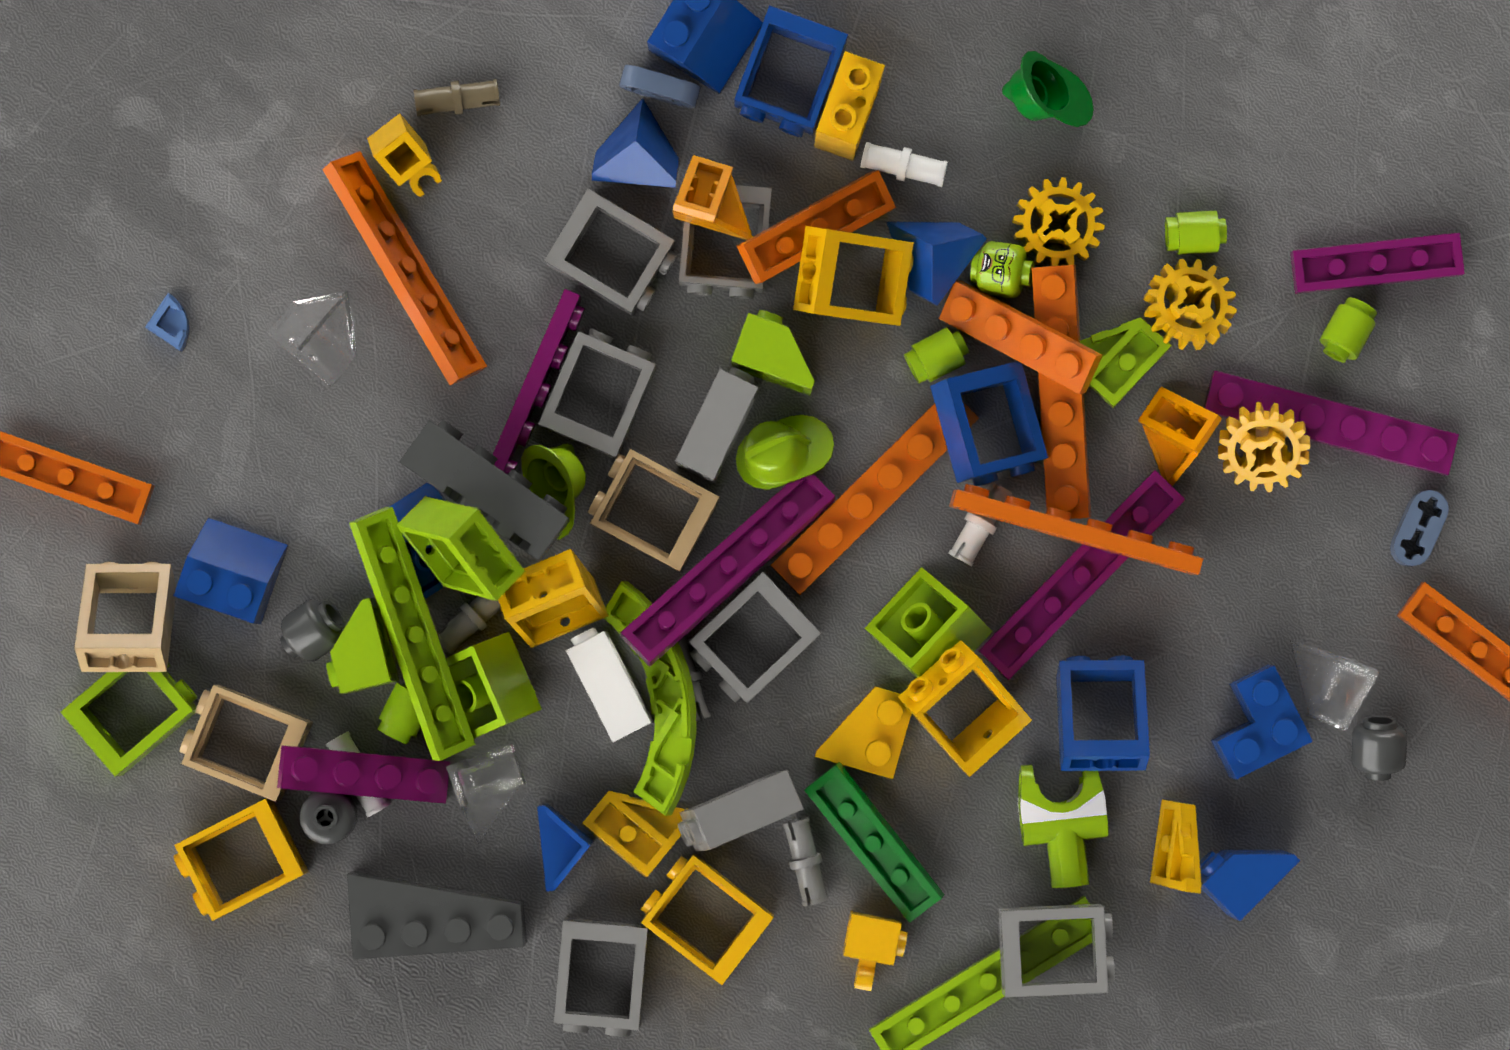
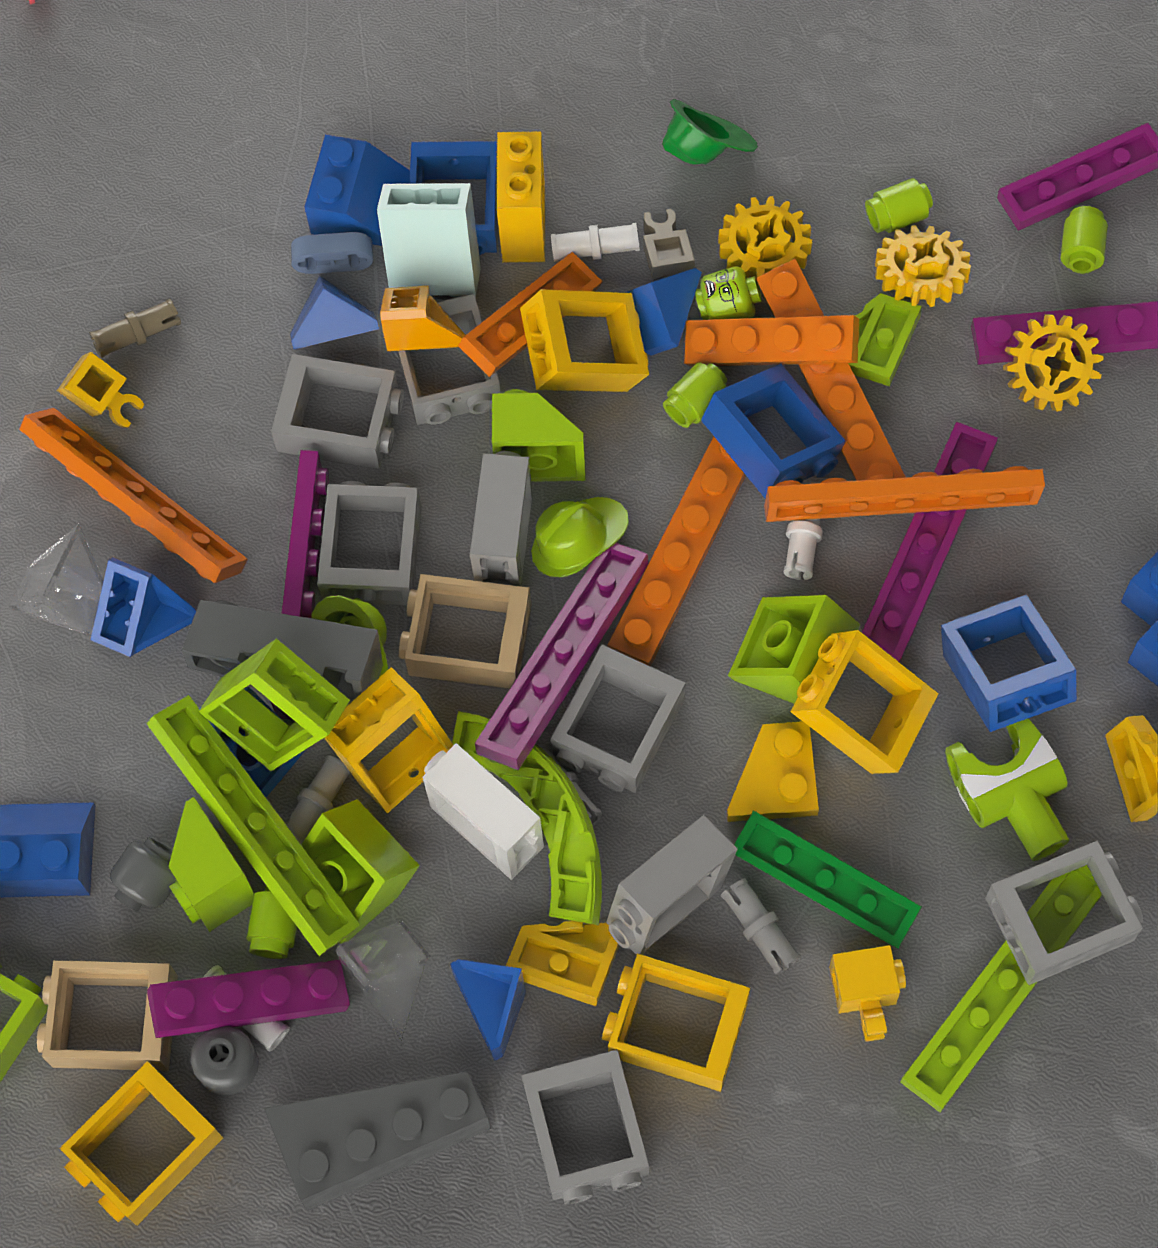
camera: 15 degrees left, 20 degrees down
light orange slope [1138,387,1222,486] -> none
none -> blue slope [91,557,196,657]
none -> light aqua brick [377,183,481,297]
none -> dark tan plate [643,208,695,279]

